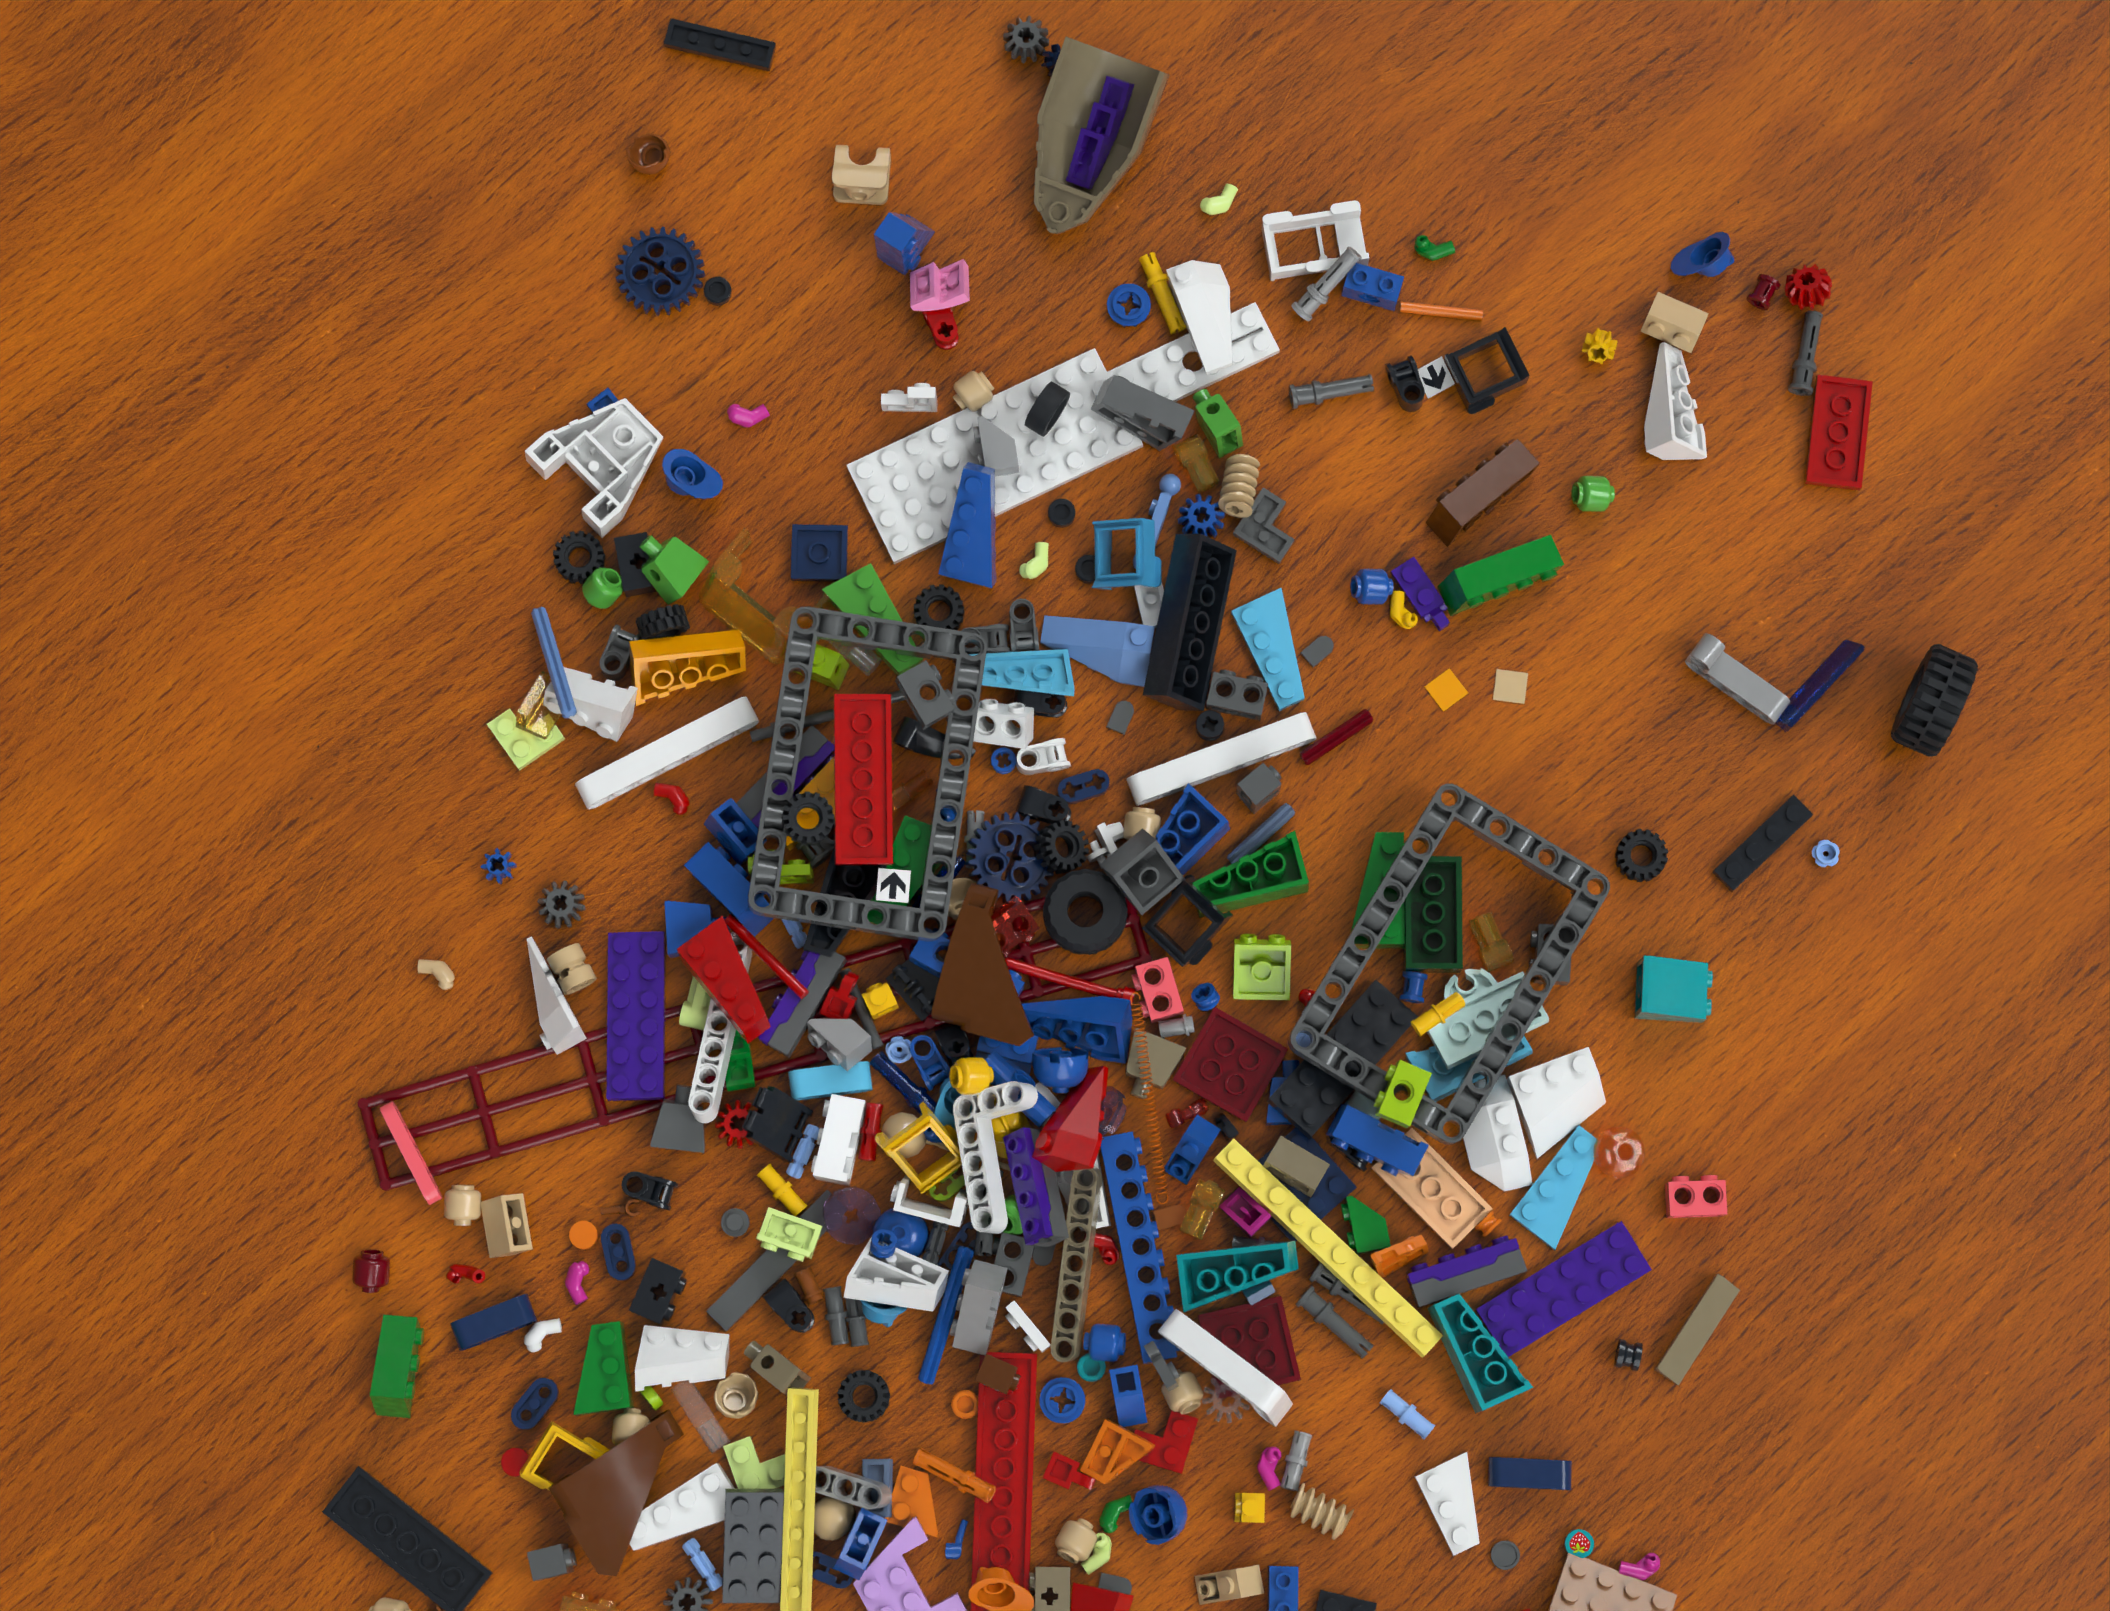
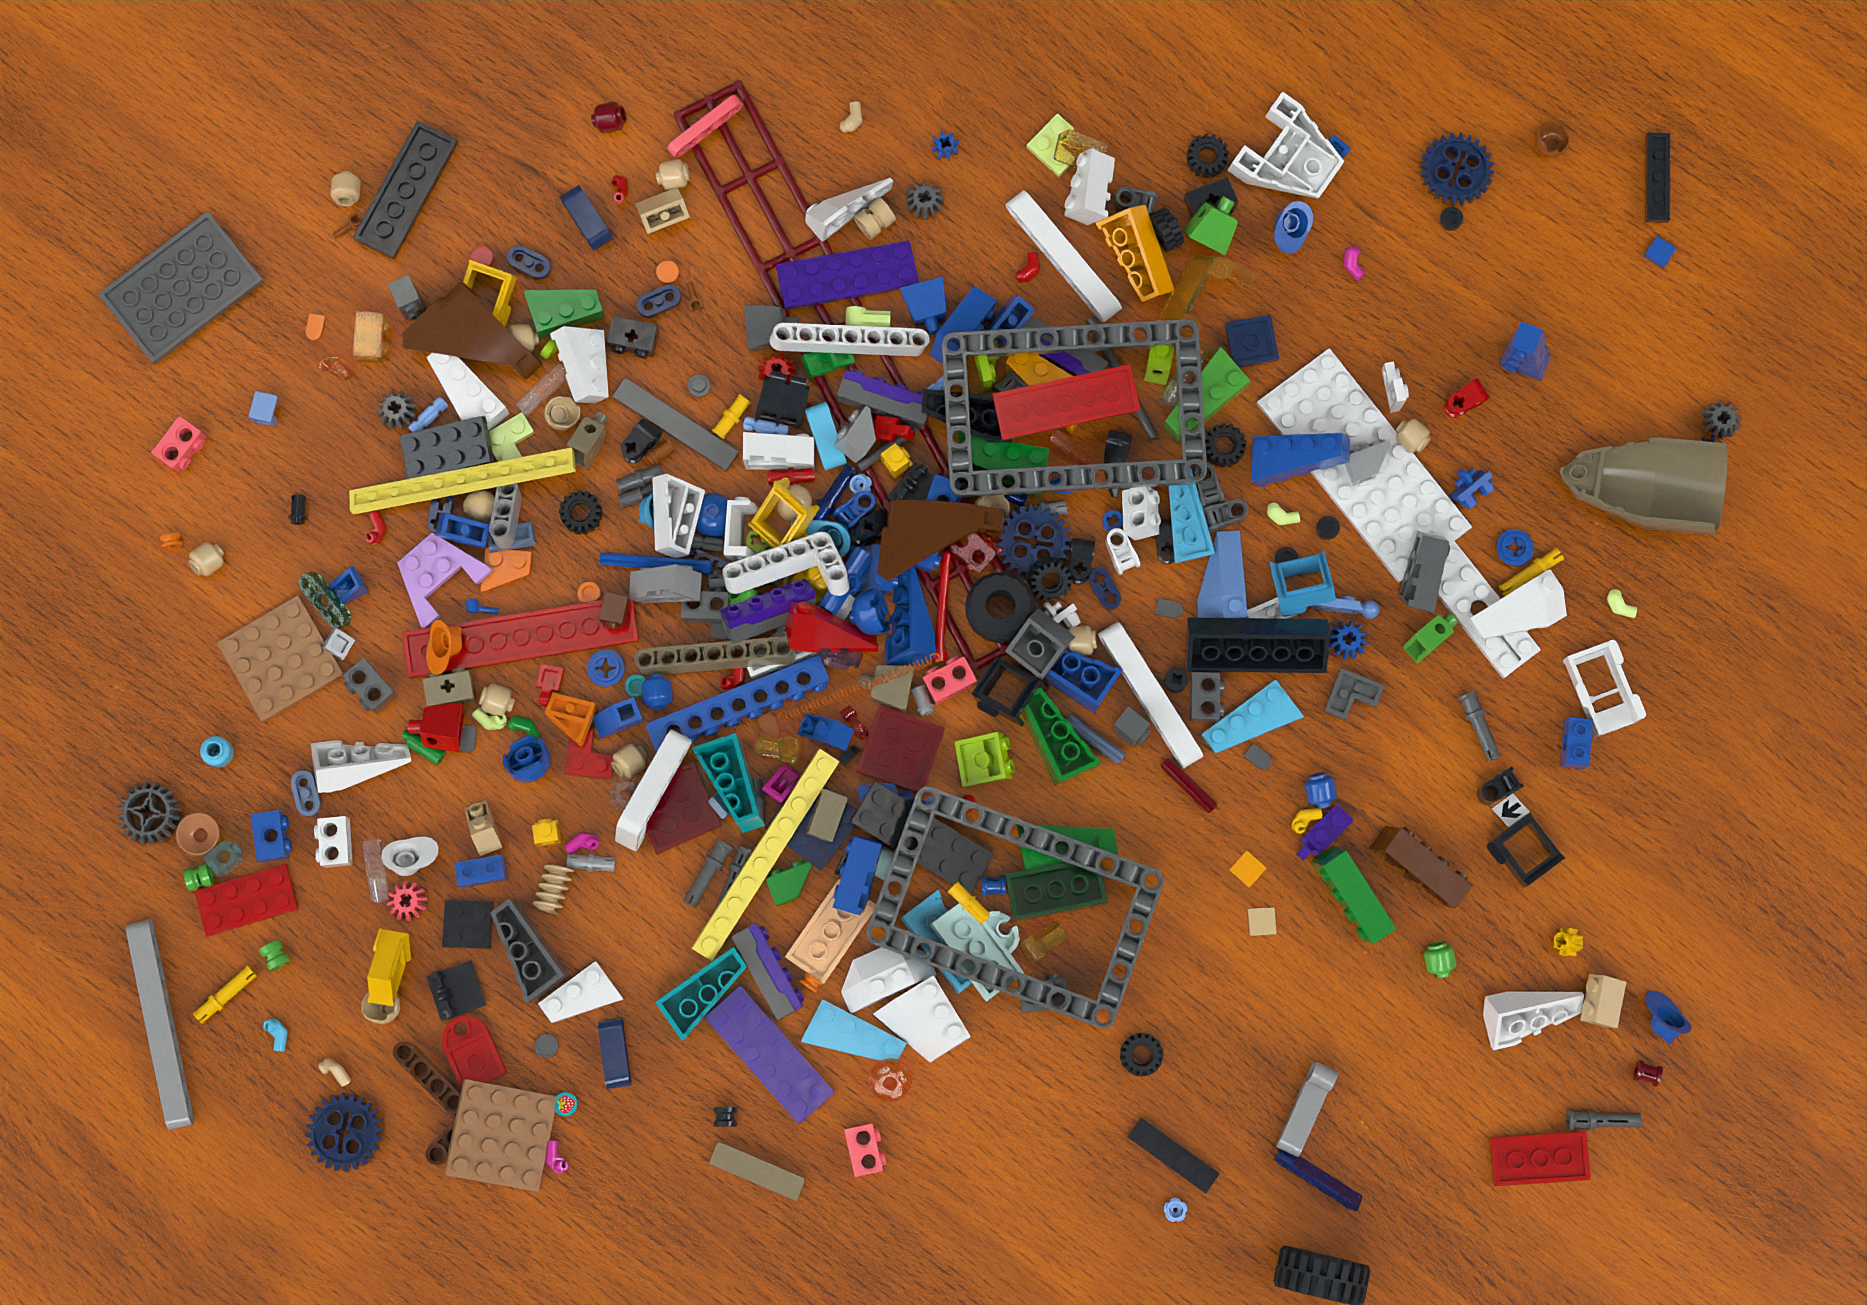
camera: 75 degrees right, 0 degrees up
green wedge [370,1314,424,1418] -> none
white arm [524,1318,562,1352] -> none
medium blue axle [531,607,577,718] -> none
dark pink arm [565,1261,589,1305] -> none
bright green head [582,568,623,609] -> none
black piece [622,1171,679,1211] -> none
red wedge [677,916,771,1044] -> none
red bar [725,914,809,999] -> none
yellowish green bracket [756,1207,823,1262] -> none
black tyre [782,791,834,845] -> none
plate [822,1187,881,1245] -> none
tan piece [832,145,891,205] -> none
blue bush [870,1229,897,1258] -> none
white sticker [876,868,911,903] -> none
dark grey brick [895,660,956,730] -> none
bright pink slope [910,259,970,311] -> none
orange pin [913,1448,996,1503] -> none
yellow head [949,1057,994,1095] -> none
white plate [1005,1301,1051,1353] -> none
black tyre [1024,381,1070,437] -> none
dark purple slope [1066,76,1135,189] -> none
dark grey plate [1143,1341,1180,1391] -> none
clear yellow piece [1172,433,1220,493] -> none
blue bush [1191,983,1220,1011] -> none
tan piece [1218,454,1260,518] -> none
light grey pin [1291,246,1362,321] -> none
orange wing [1370,1235,1429,1278] -> none
lime brick [1373,1060,1432,1128] -> none
light blue pin [1380,1389,1435,1440] -> none
orange bar [1400,301,1483,321] -> none
green arm [1414,235,1456,261] -> none
teal slope [1635,955,1713,1023] -> none
red gear [1784,264,1832,311] -> none
none -> dark grey wedge [490,898,570,1004]
none -> blue hips [1449,468,1495,509]
none -> blue tile [1644,236,1676,268]

